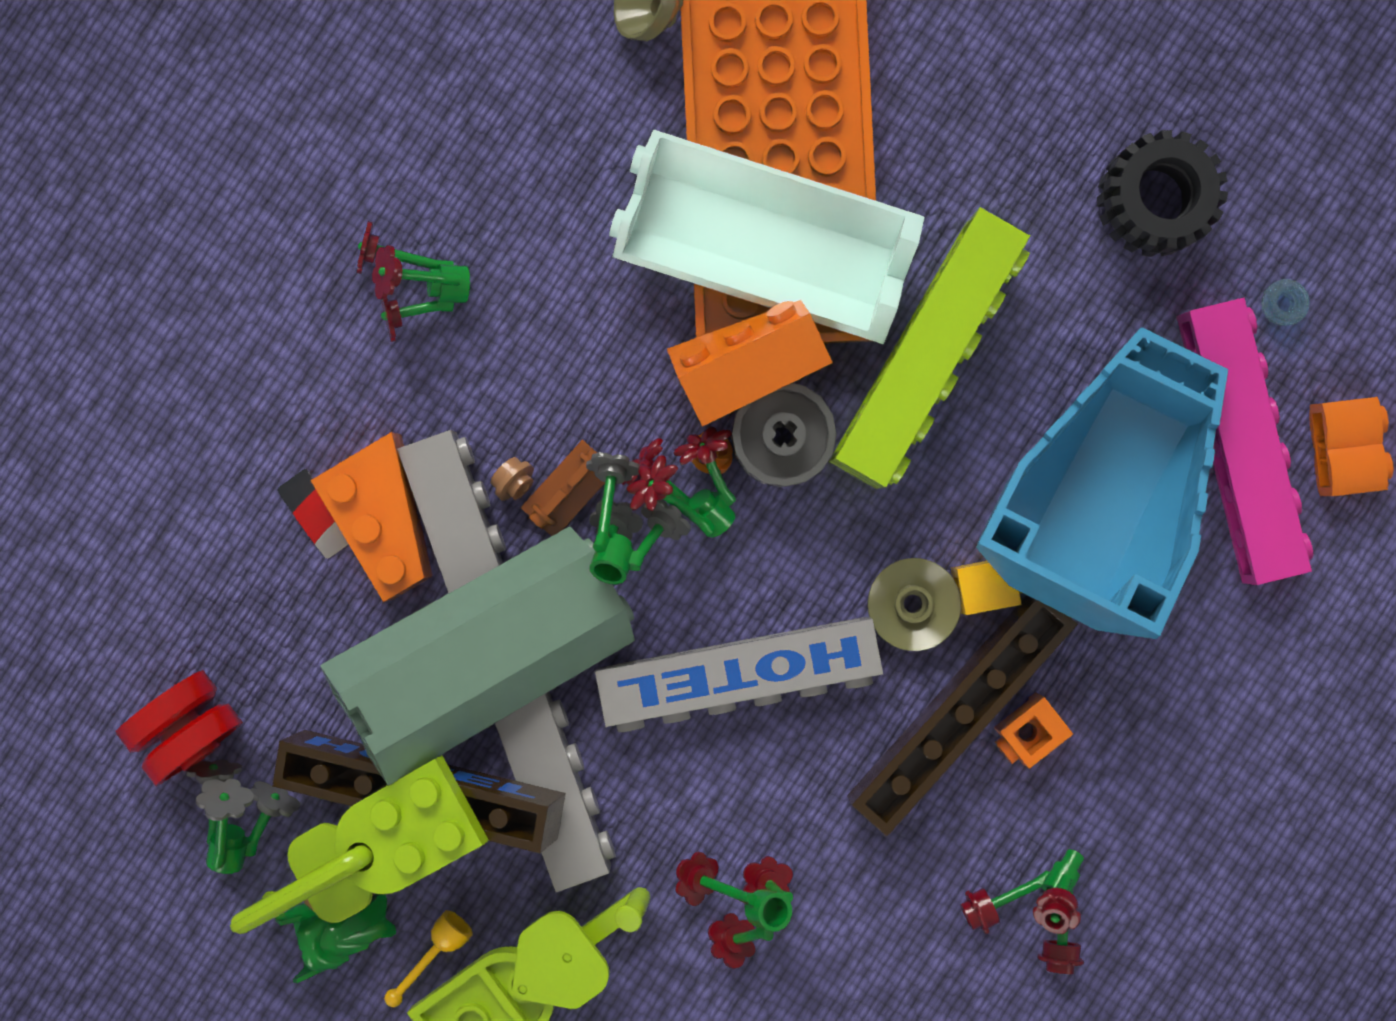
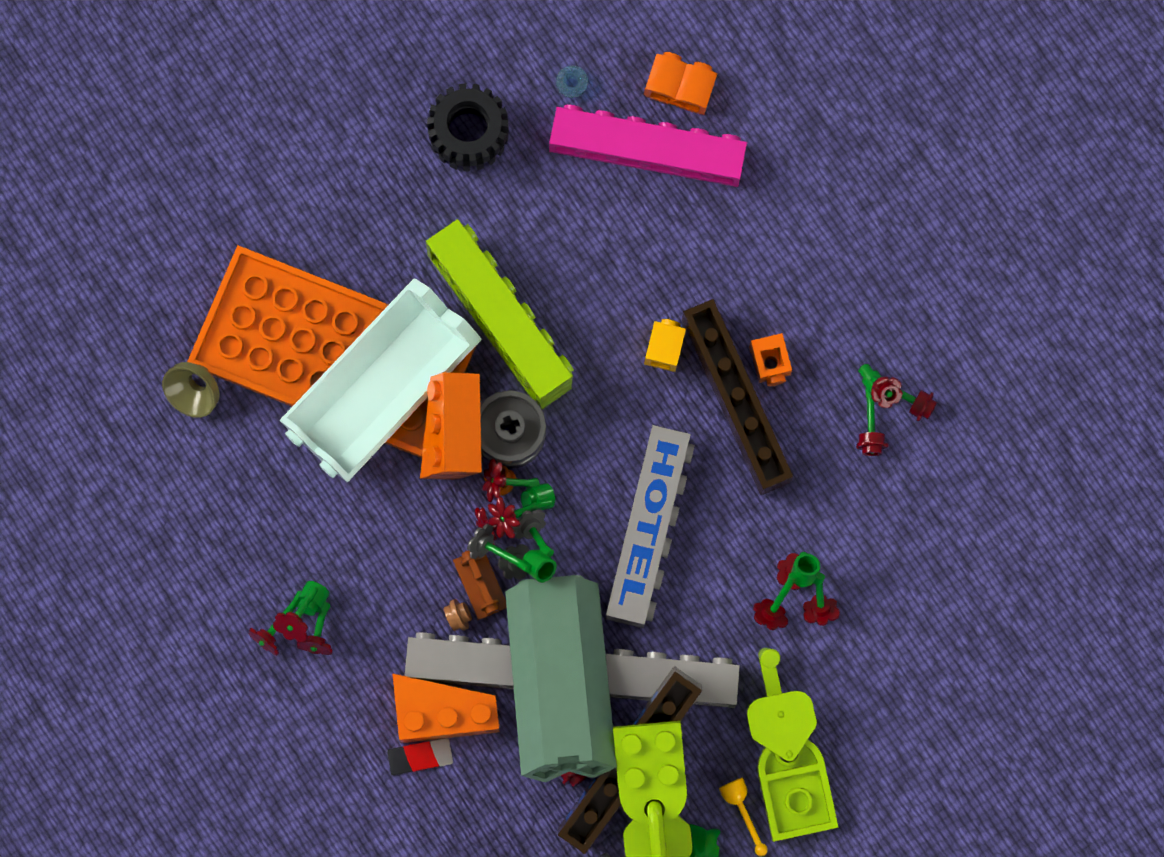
camera: 60 degrees left, 10 degrees down
olive dish [867,558,961,651] -> none
dark azure windscreen [976,327,1228,639] -> none

